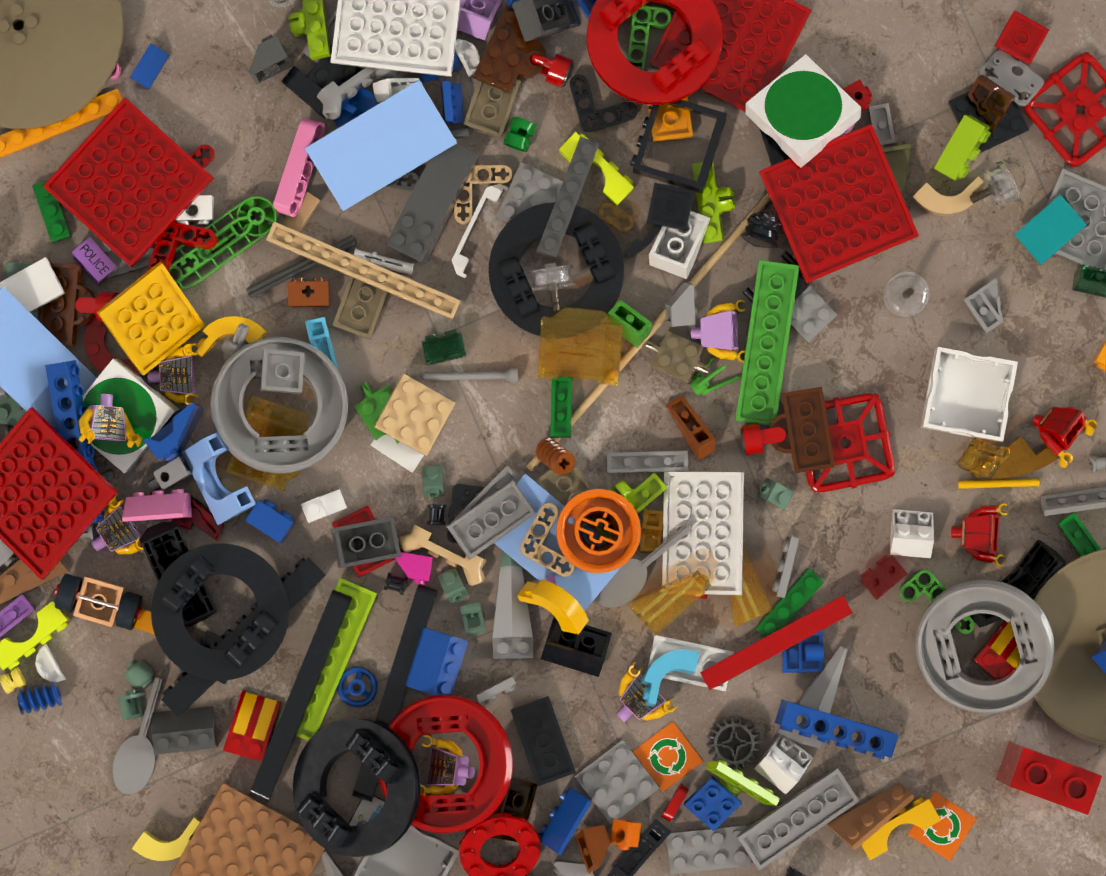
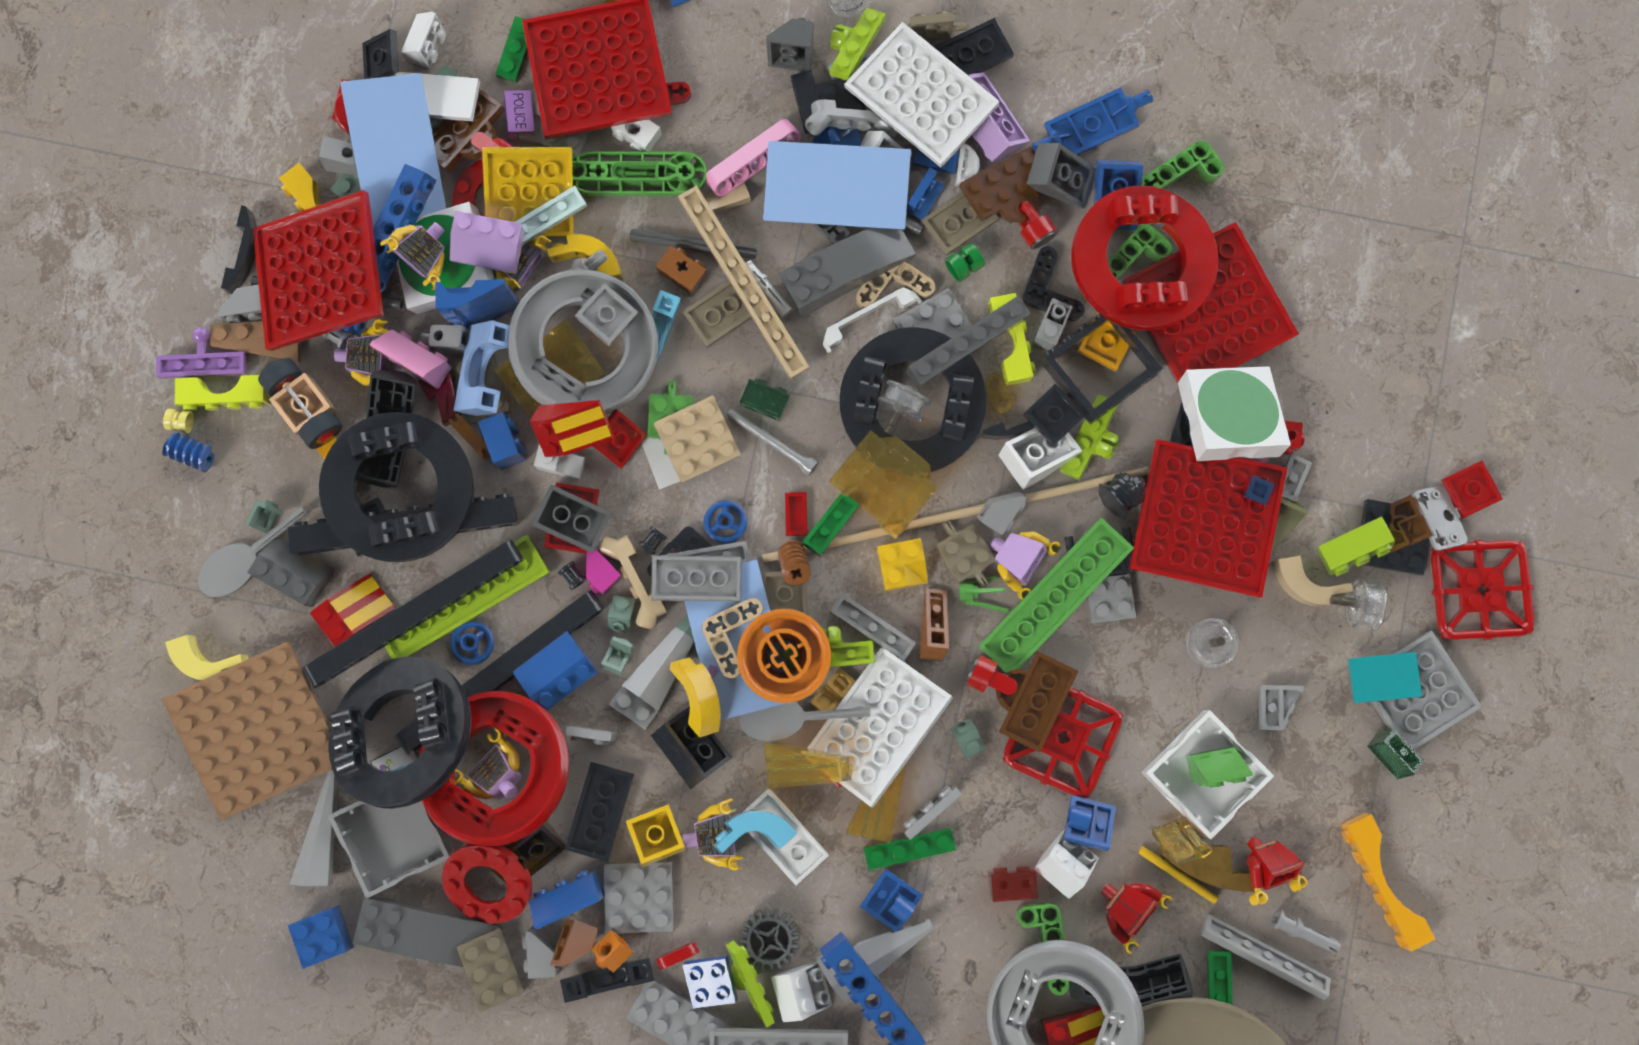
camera: 35 degrees right, 5 degrees down
white plate [35,644,66,682] -> none
sand green head [124,659,155,690] -> none
red beam [148,222,218,271] -> none
sand green bracket [422,465,444,498] -> none
bright green brick [606,300,652,348] -> none
orange sticker [633,721,703,792] -> none
red tile [700,596,853,690] -> none
none -> orange piece [449,413,490,460]
none -> lavender slope [450,211,525,274]
none -> light aqua plate [515,186,587,246]
none -> red slope [530,400,614,457]
none -> red tile [592,409,647,469]
none -> yellow slope [626,804,685,868]
none -> blue piece [704,500,747,544]
none -> red tile [785,492,808,536]
none -> yellow slope [876,538,928,592]
none -> light grey slope [1032,298,1072,351]
none -> blue plate [1063,795,1116,851]
none -> bright green slope [1185,747,1253,788]
none -> dark blue plate [1243,475,1274,506]

